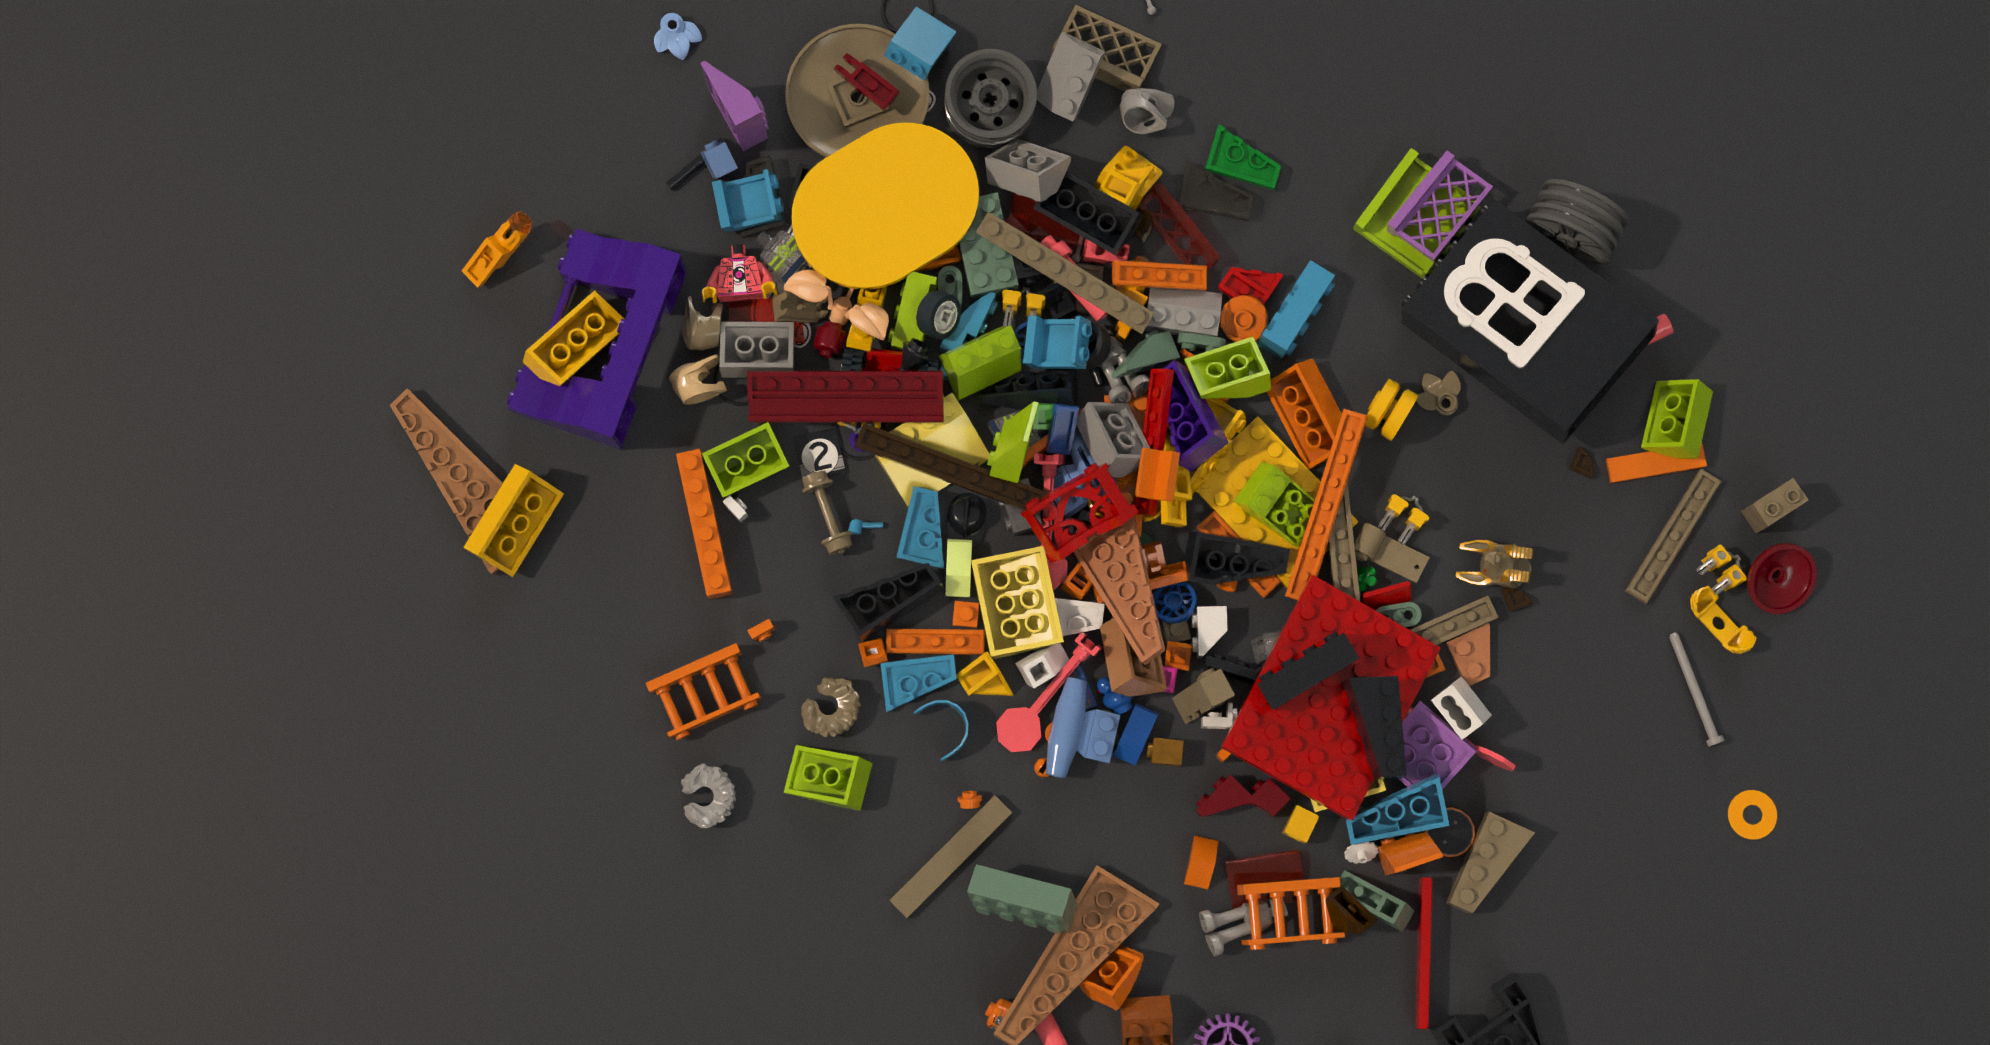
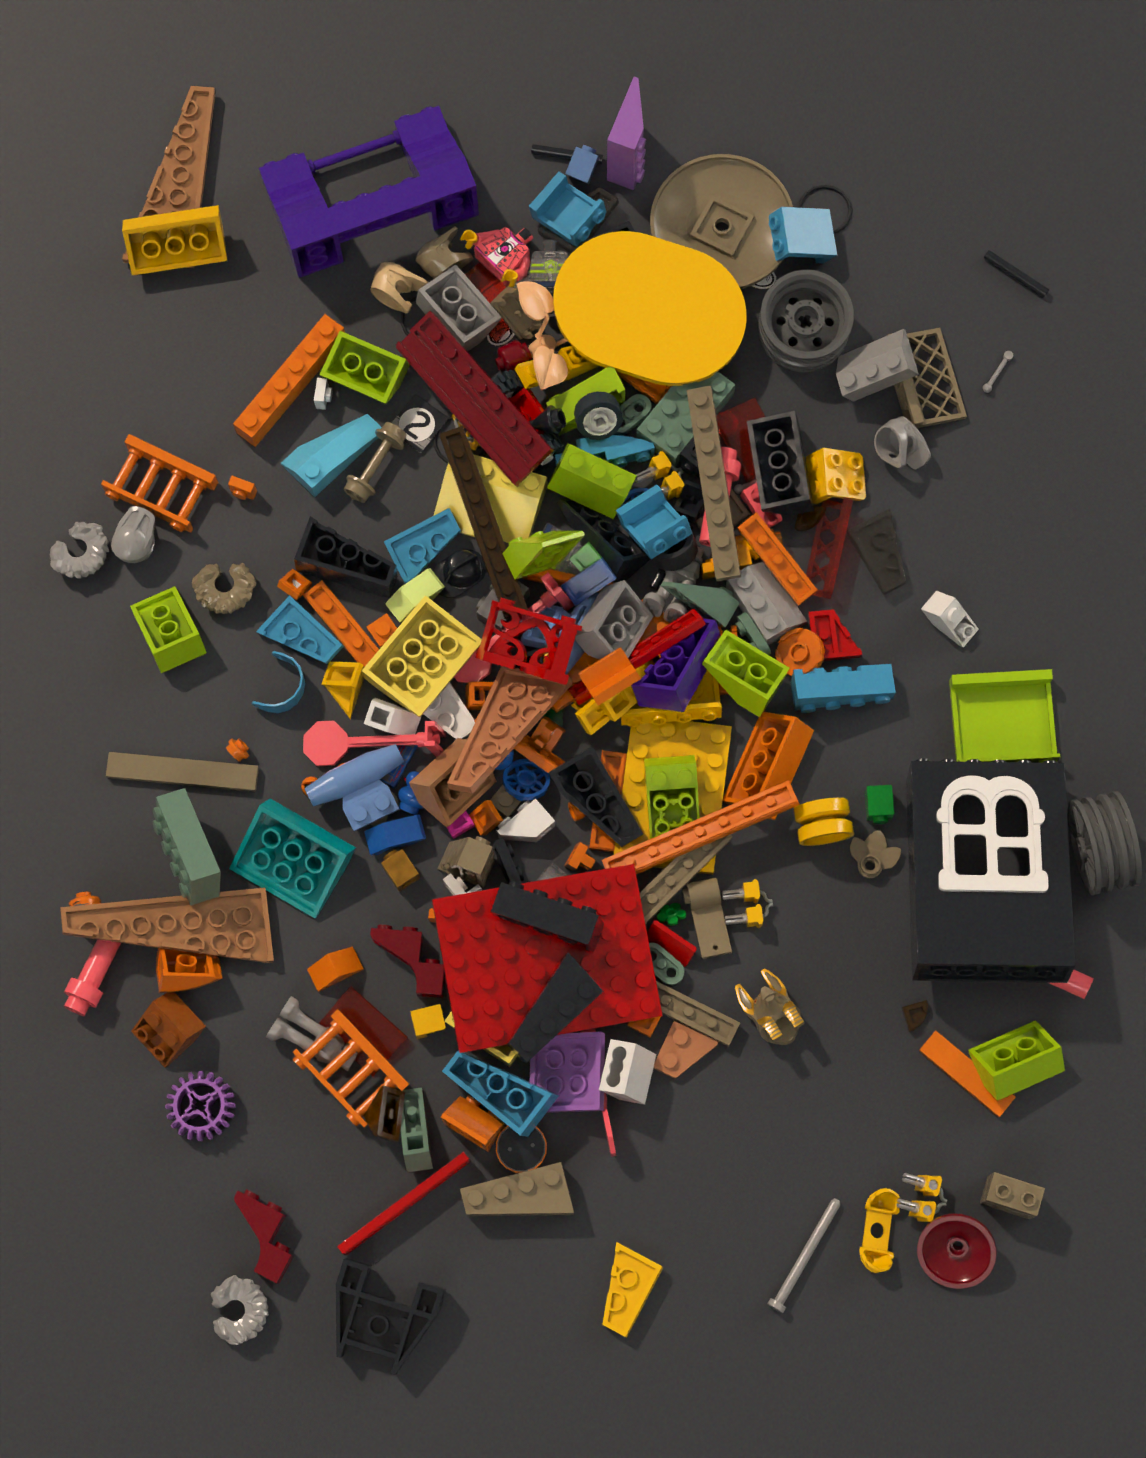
camera: 55 degrees right, 5 degrees down
light orange plate [462,211,532,288] -> none
yellow slope [523,290,624,386] -> none
light blue plate [654,13,702,60] -> none
dark red hinge [834,53,900,112] -> none
dark azure hand [848,519,883,535] -> none
light grey slope [985,139,1071,202] -> none
yellow slope [1099,166,1155,208] -> none
green wing [1205,124,1281,191] -> none
white piece [1344,841,1379,864] -> none
medium lavender fence [1387,151,1493,262] -> none
dark brown tile [1501,587,1533,612] -> none
dark tan tile [1625,469,1722,604] -> none
light orange piece [1728,790,1777,839] -> none
none -> light grey helmet [111,506,155,563]
none -> teal slope [229,798,356,918]
none -> medium azure wedge [281,414,382,497]
none -> orange tile [564,842,595,871]
none -> yellow wing [602,1242,663,1338]
none -> green brick [865,785,894,824]
none -> white slope [921,591,979,648]

